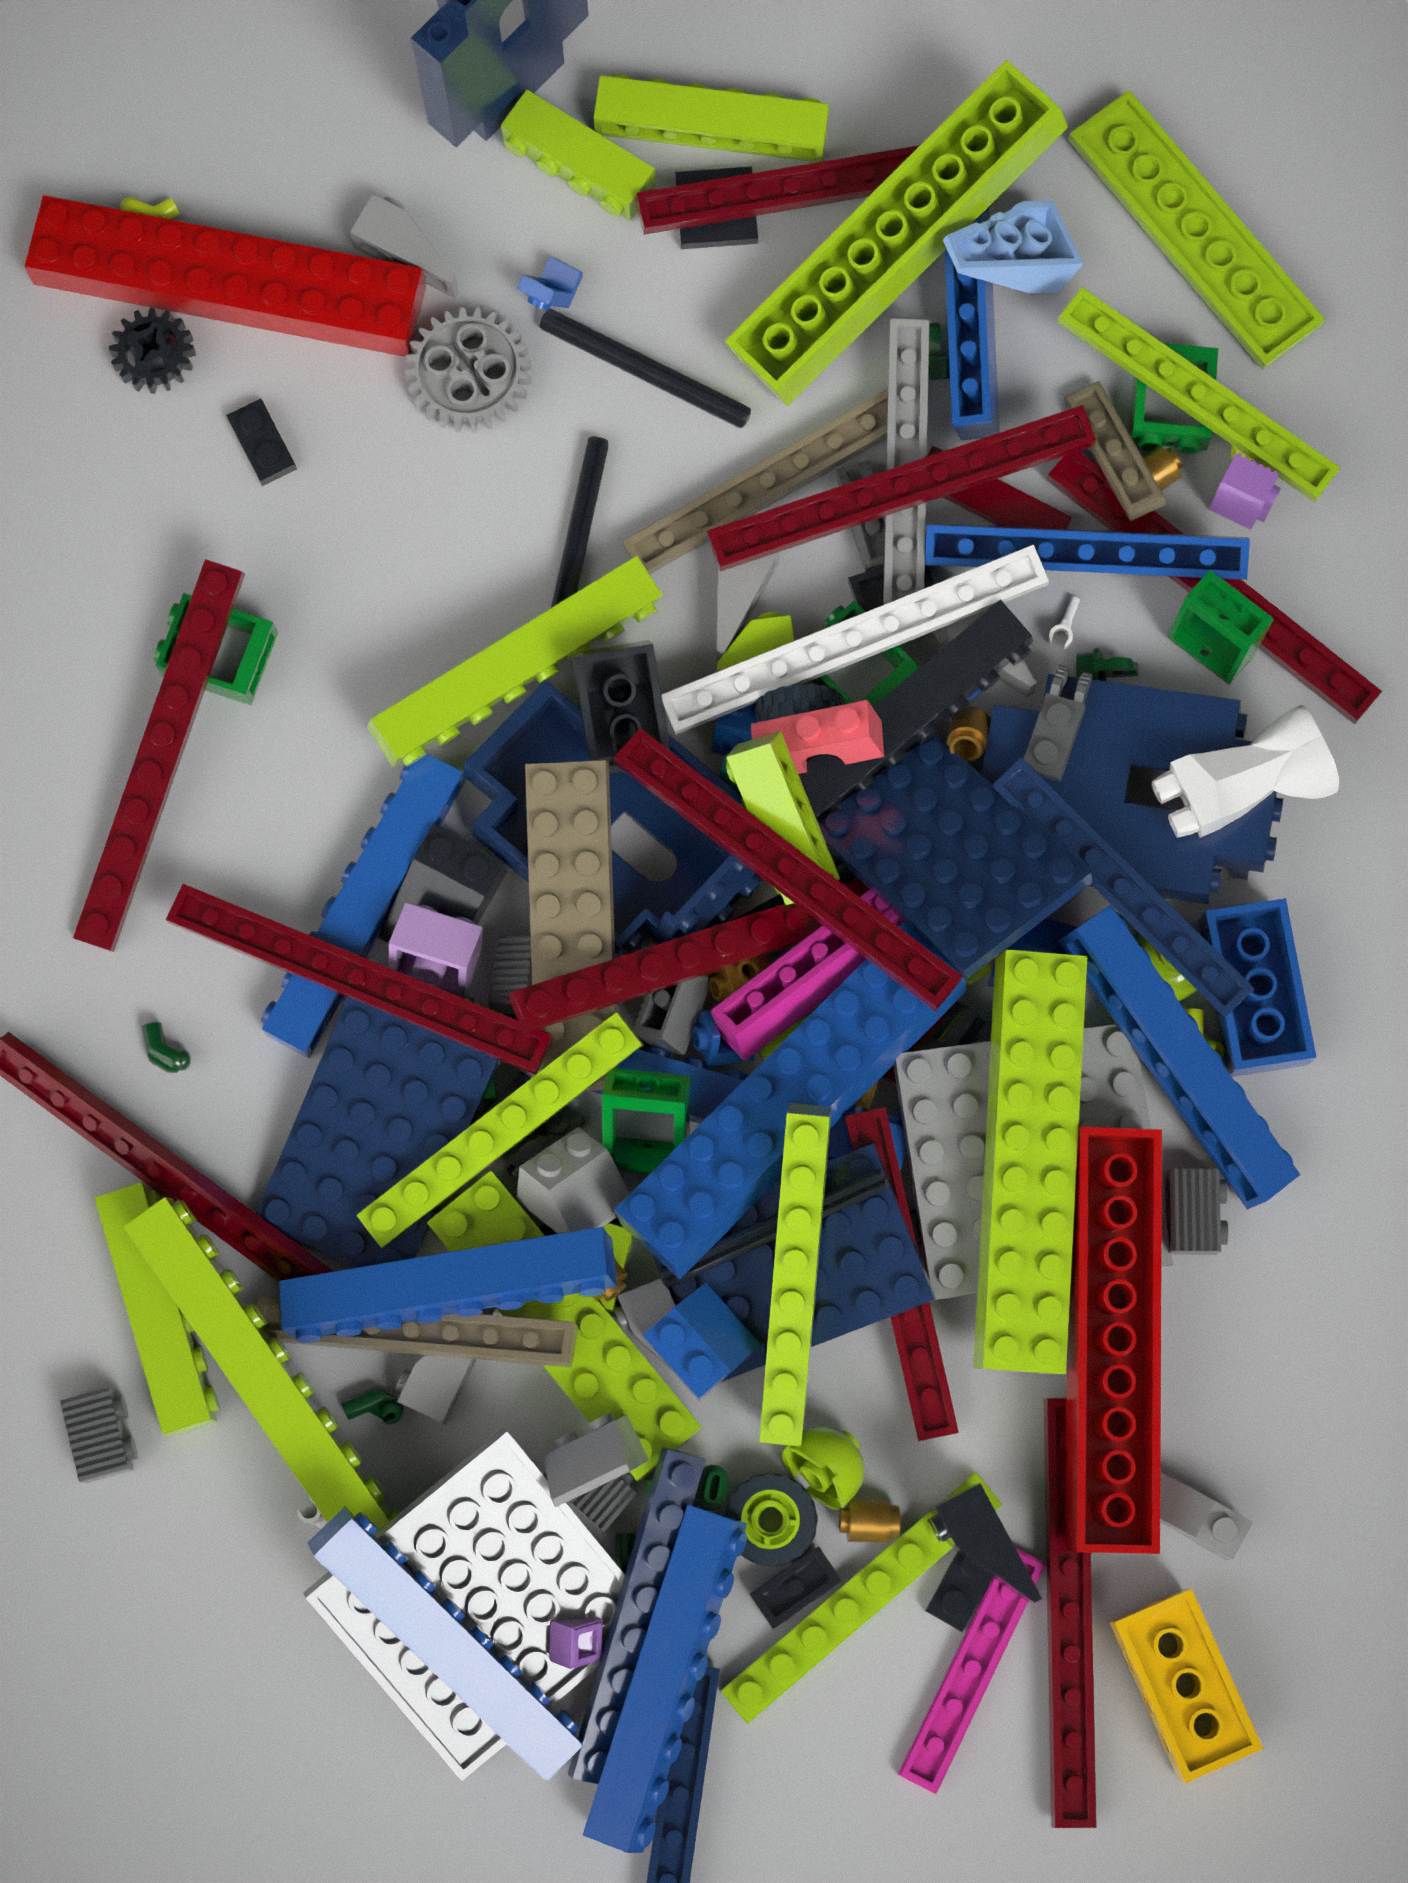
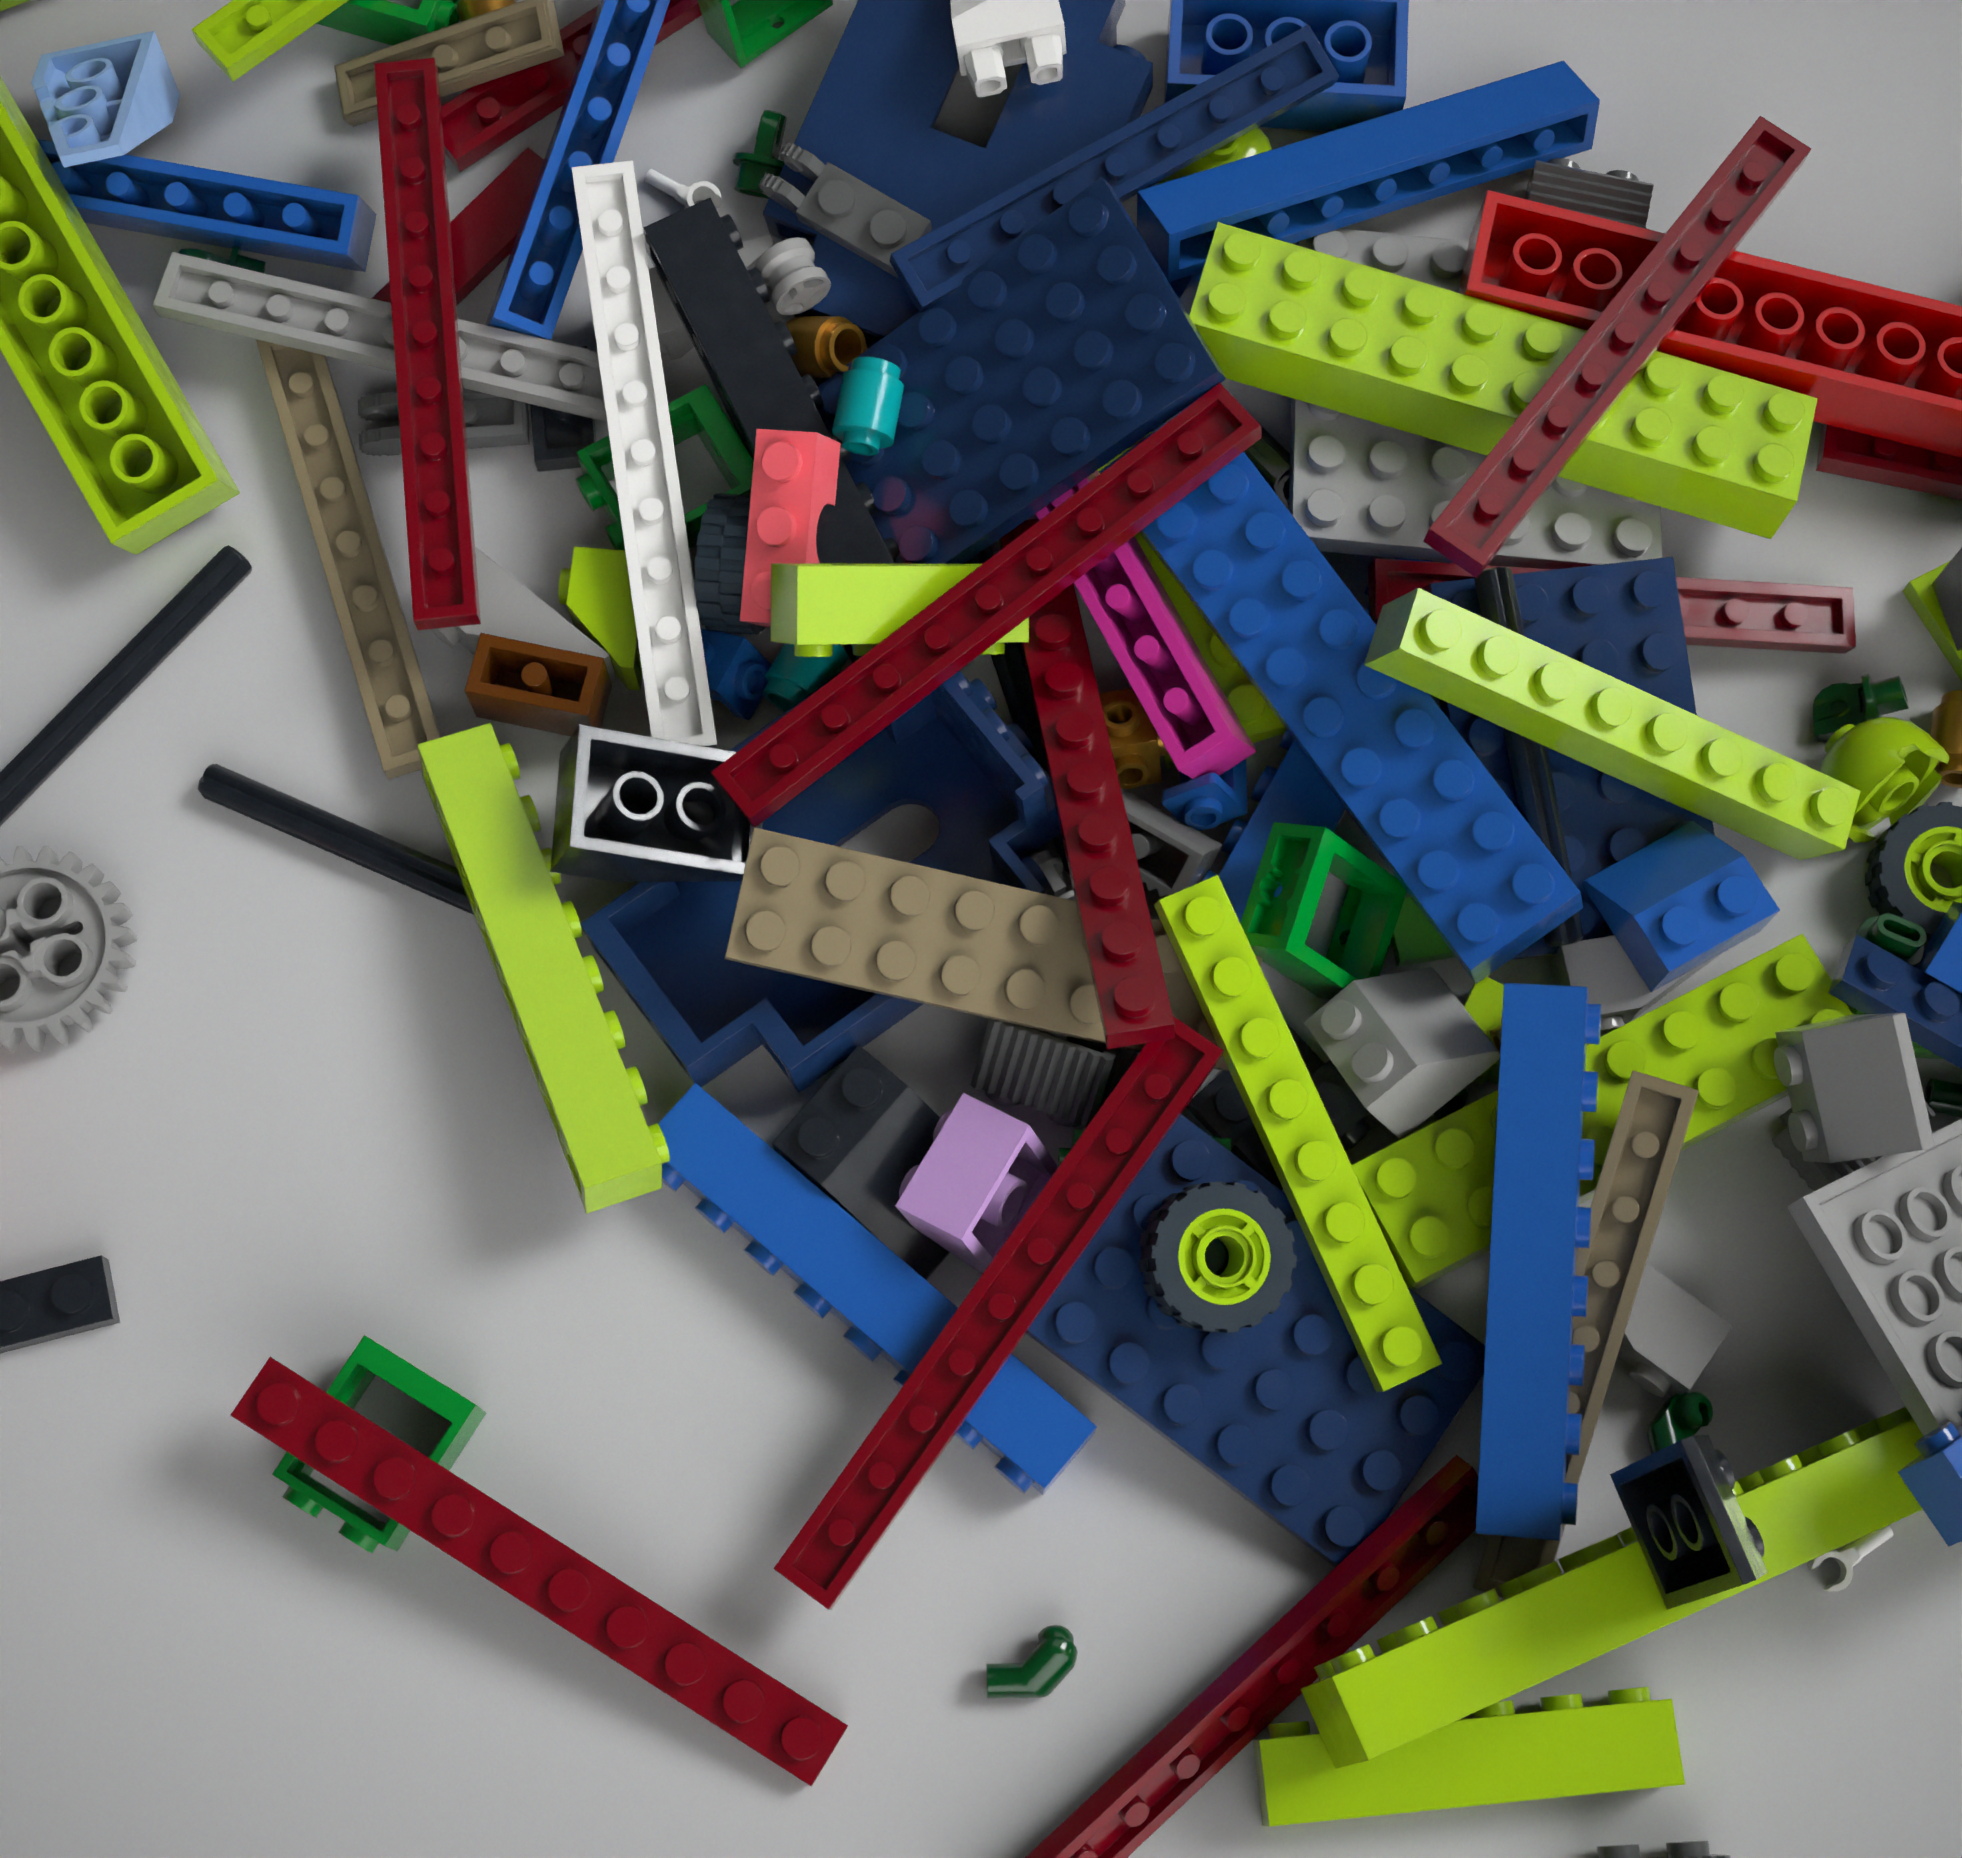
camera: 80 degrees left, 5 degrees down
none -> reddish brown brick [464,633,612,737]
none -> light grey wheel [755,237,831,315]
none -> teal brick [832,357,904,456]
none -> black wheel [1138,1181,1297,1333]
none -> dark red plate [1423,116,1811,578]
none -> black slope [1610,1435,1768,1610]
none -> dark green piece [1813,674,1909,742]

